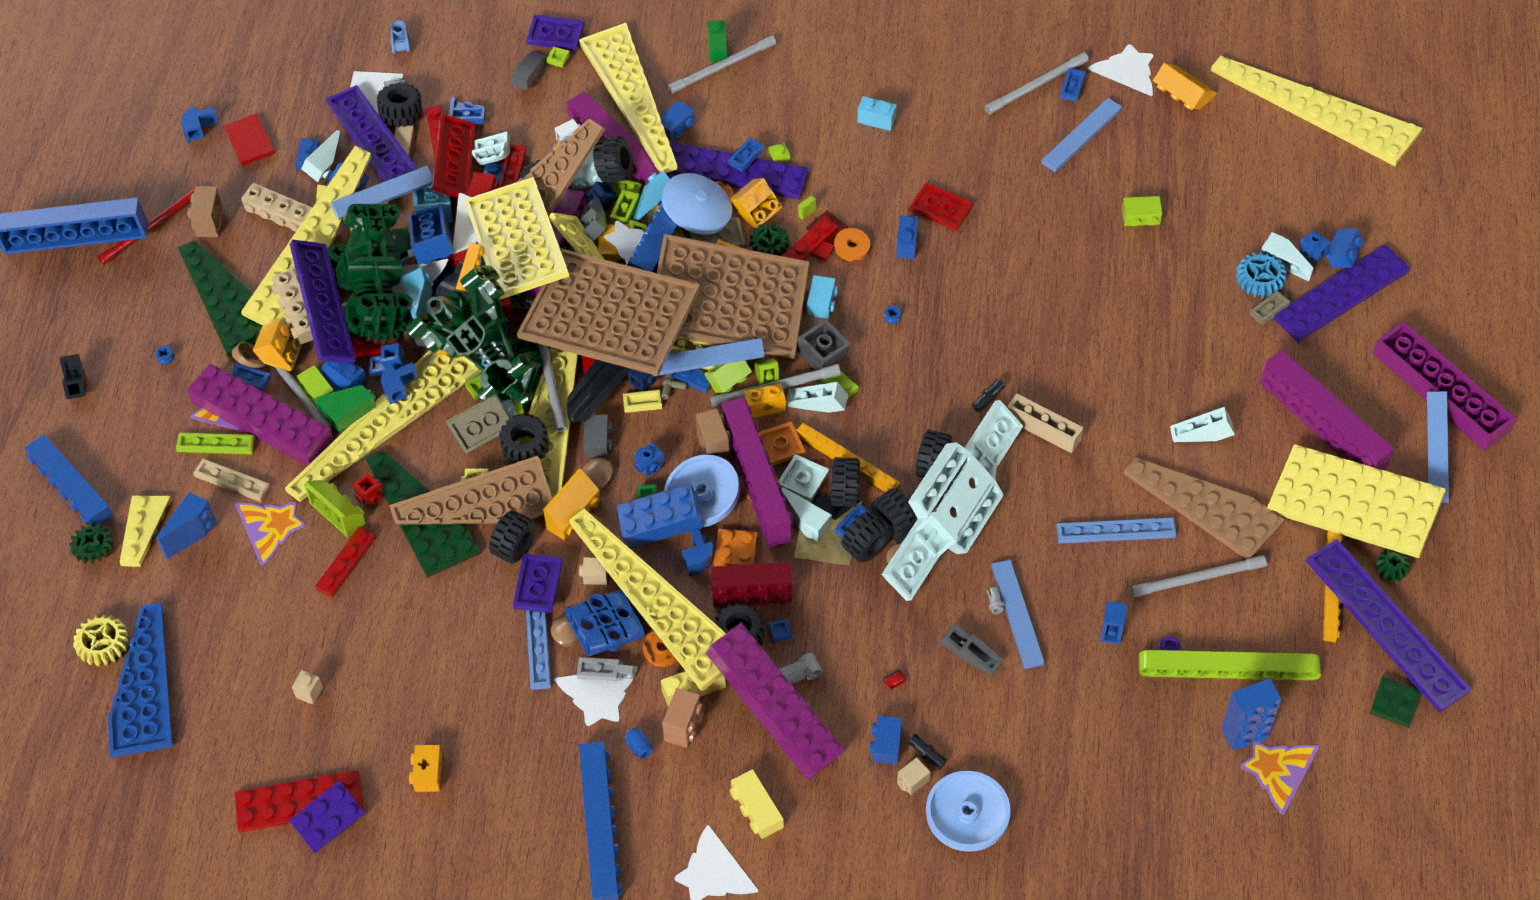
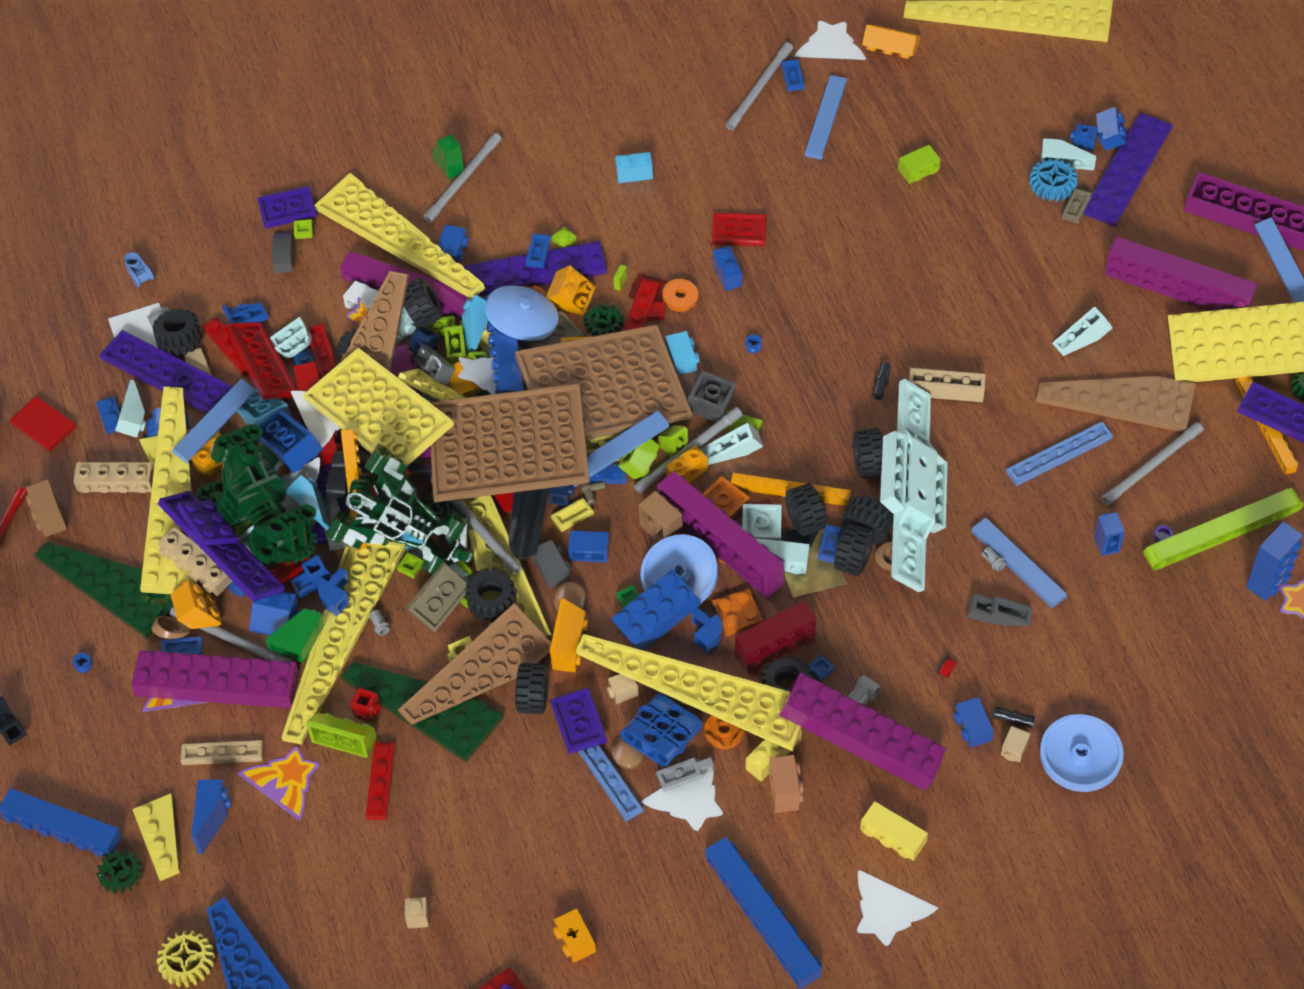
camera: 25 degrees left, 0 degrees up
lime tile [176,433,255,454] -> none
lime hinge [297,365,334,407] -> none
blue brick [625,728,654,759] -> none
blue brick [634,442,665,477] -> none
none -> dark purple plate [176,500,238,546]
none -> light grey pin [369,610,390,636]
none -> blue brick [568,530,610,563]

